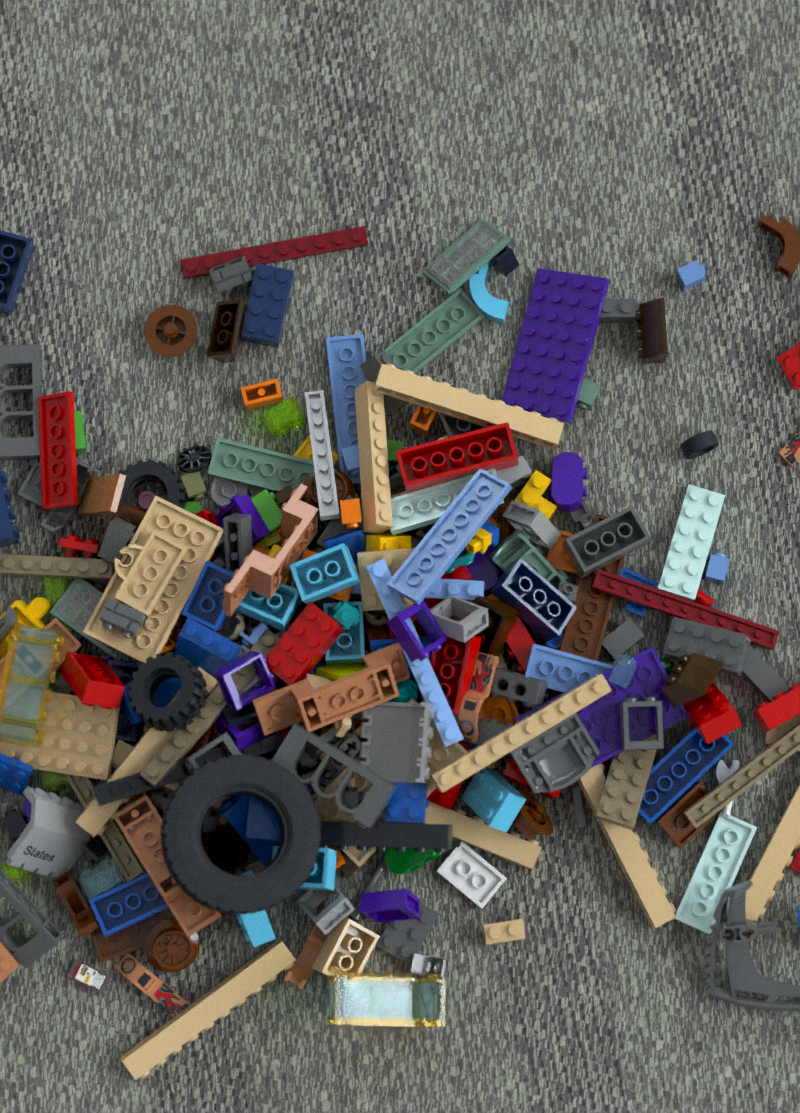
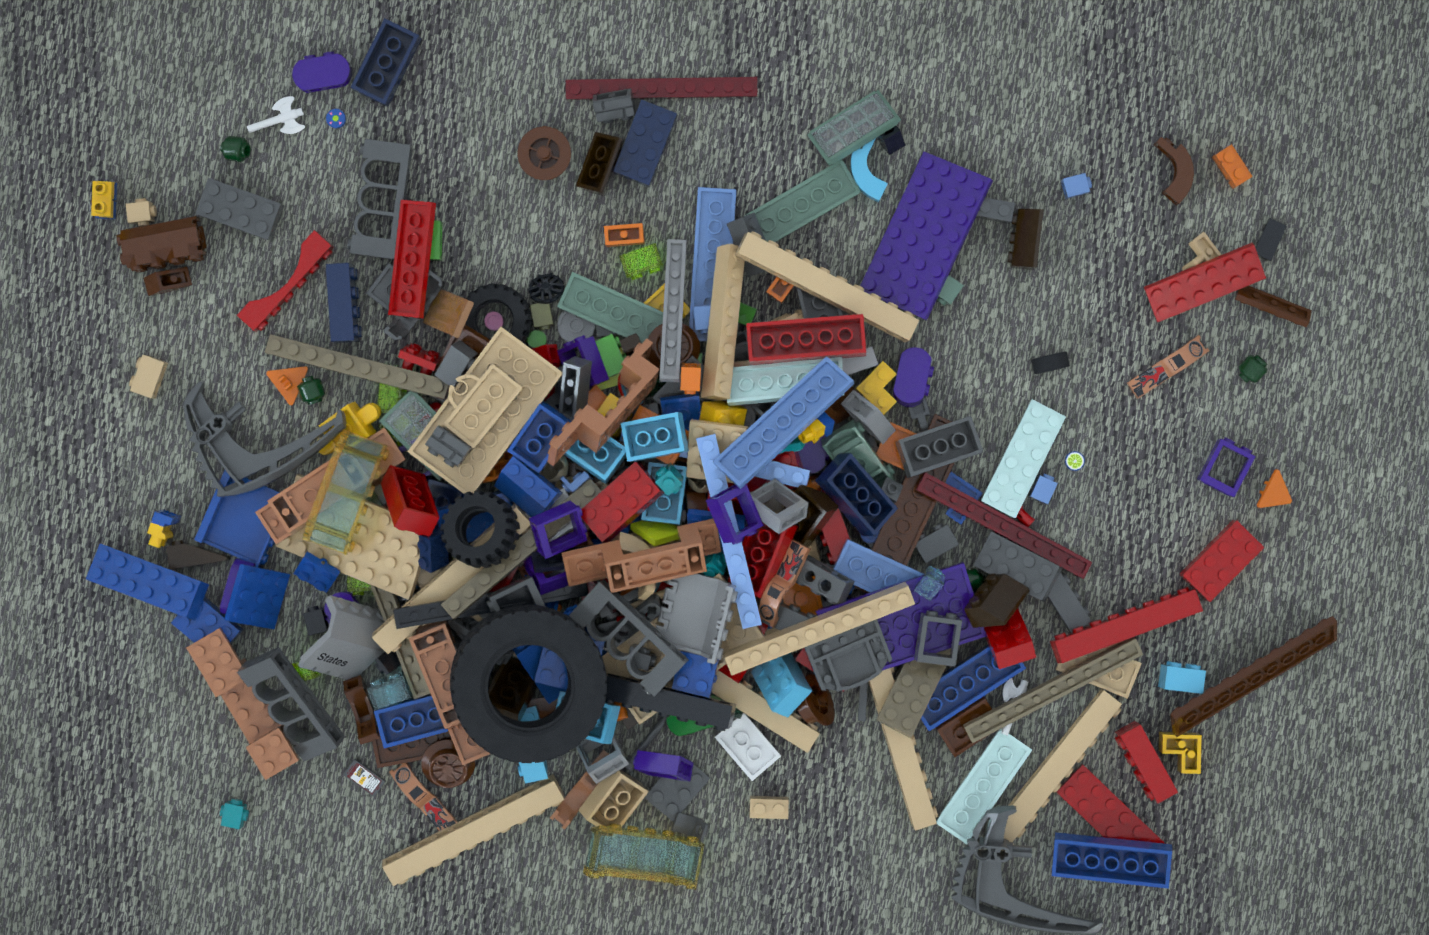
camera: 10 degrees right, 10 degrees up
none -> dark blue brick [417,526,449,573]
none -> tile [1065,451,1085,471]

